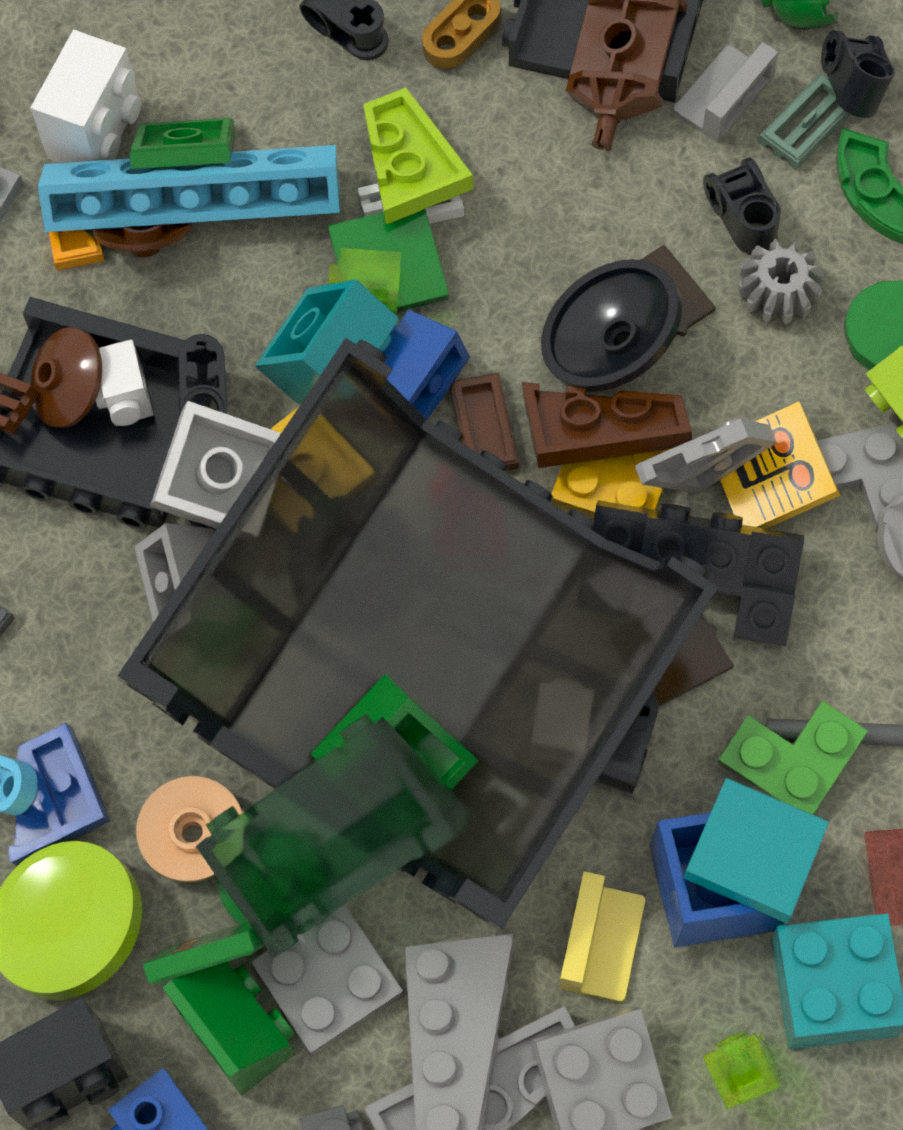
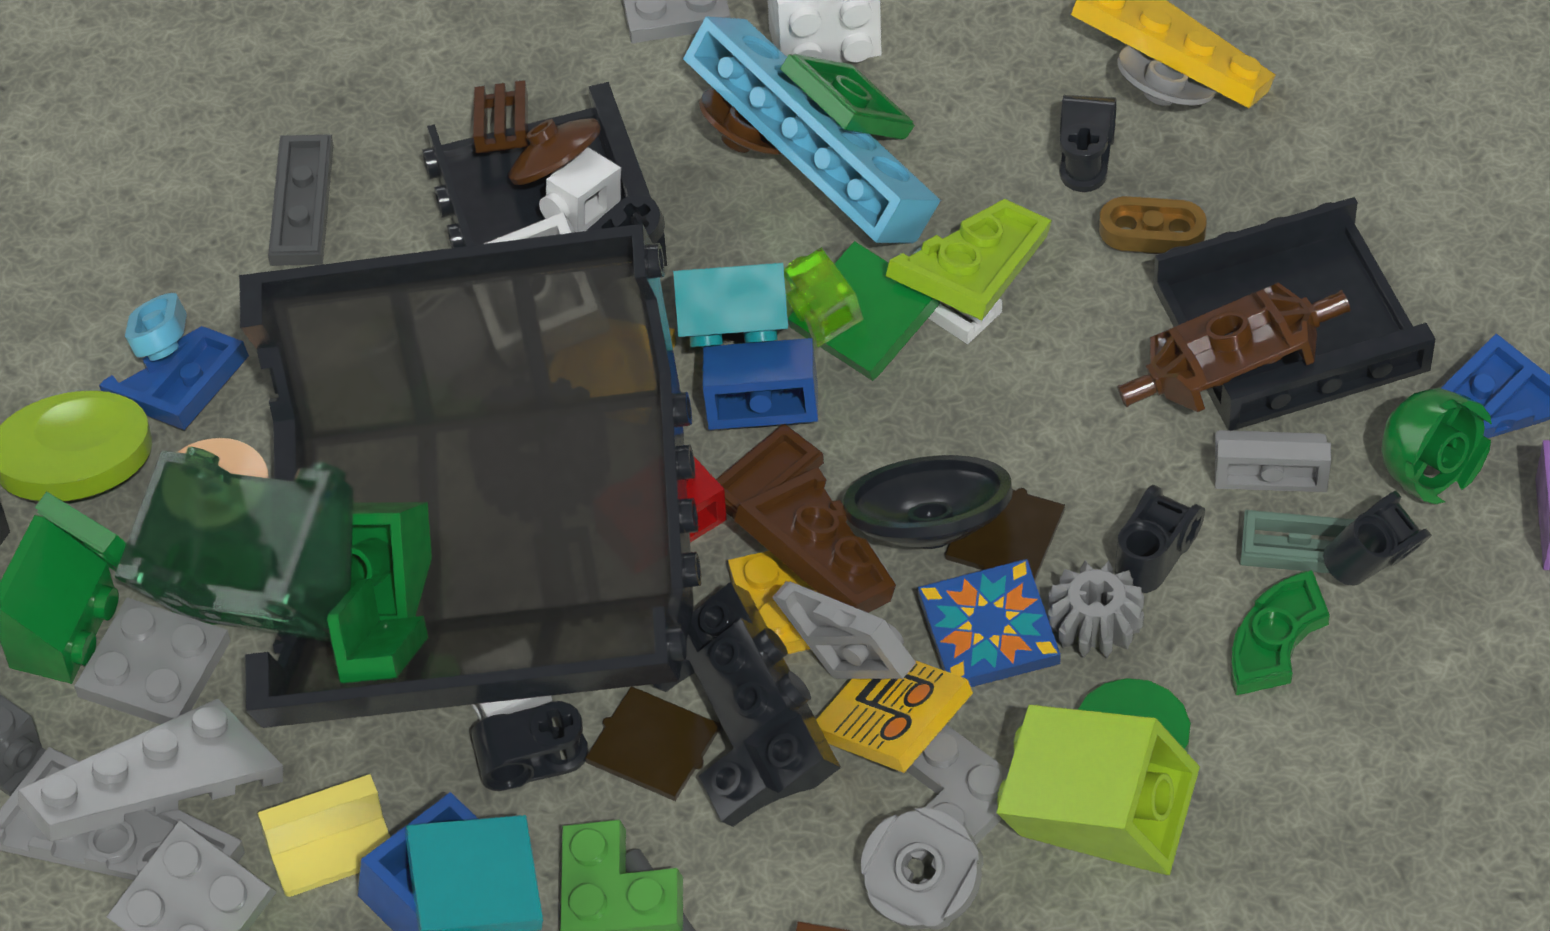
camera: 55 degrees right, 15 degrees down
light orange tile [49,230,105,270] -> none
none -> green panel [327,578,428,683]
none -> tile [918,559,1061,687]

